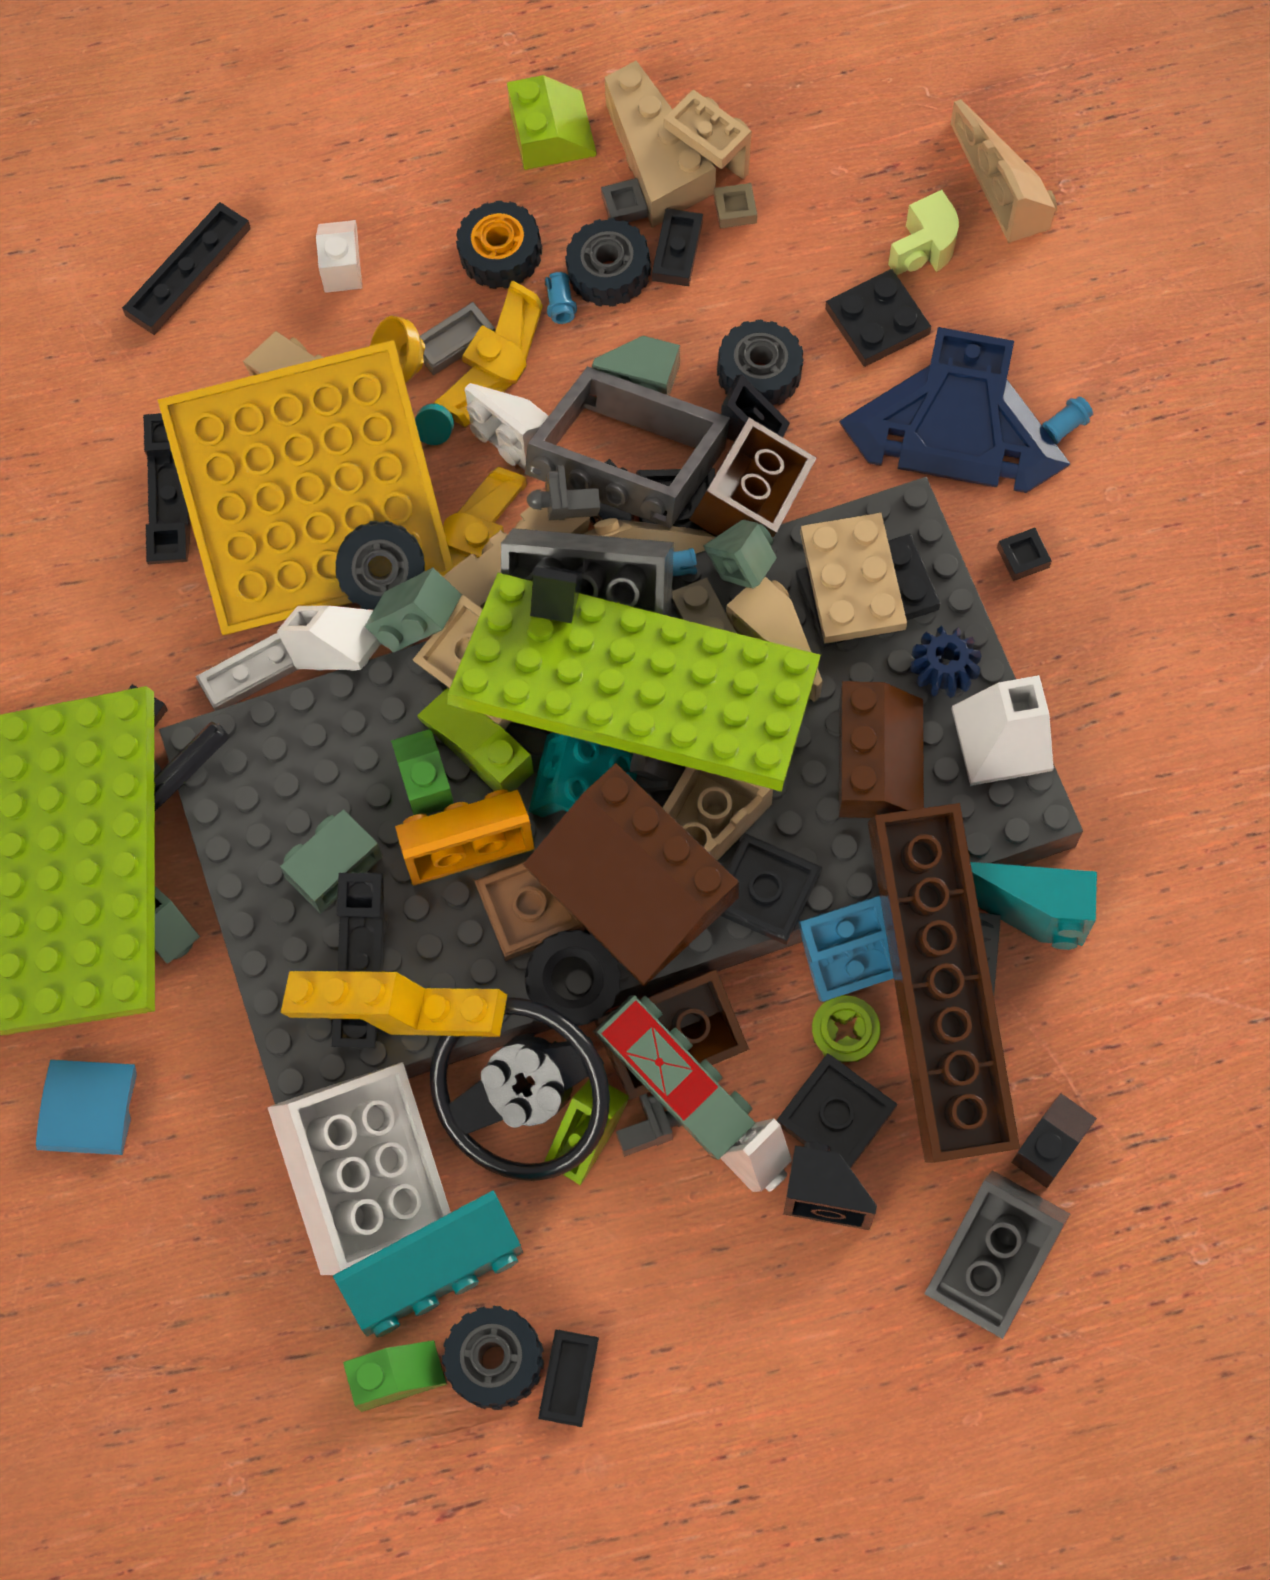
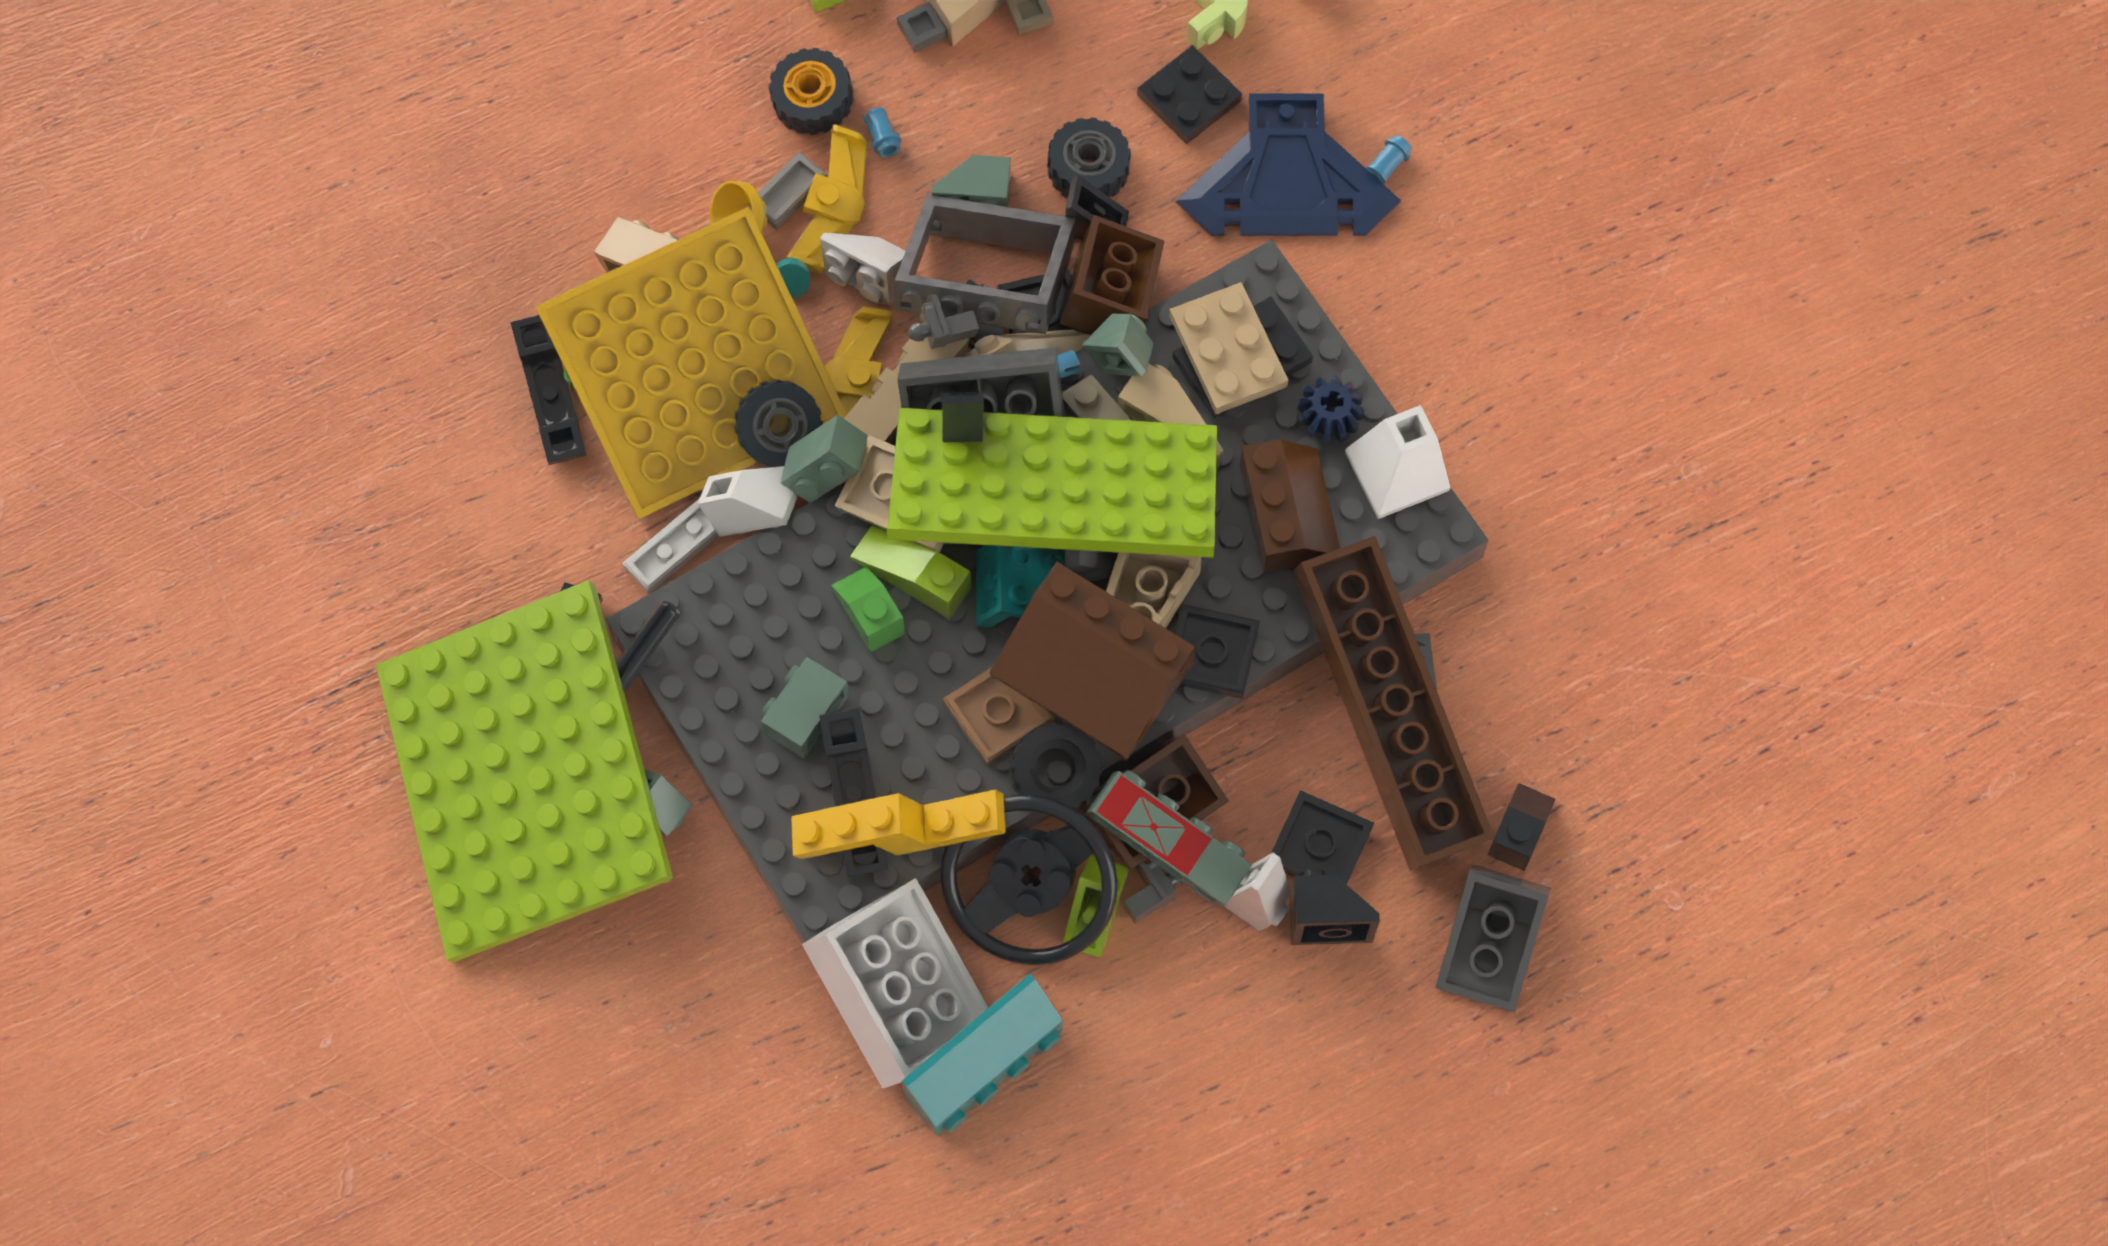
camera: 15 degrees left, 0 degrees up
dark azure slope [36,1060,137,1155] -> none
black plate [122,202,251,335] -> none
white slope [316,220,362,293] -> none
bright green slope [343,1340,447,1412] -> none
light orange slope [395,789,535,886] -> none
black wheel [442,1306,544,1410] -> none
black tile [538,1329,599,1427] -> none
black wheel [565,218,651,307] -> none
black plate [652,208,703,286] -> none
dark azure slope [798,895,894,1002] -> none
lime gear [812,995,880,1063] -> none
teal slope [970,862,1097,950] -> none
black plate [997,528,1052,581] -> none

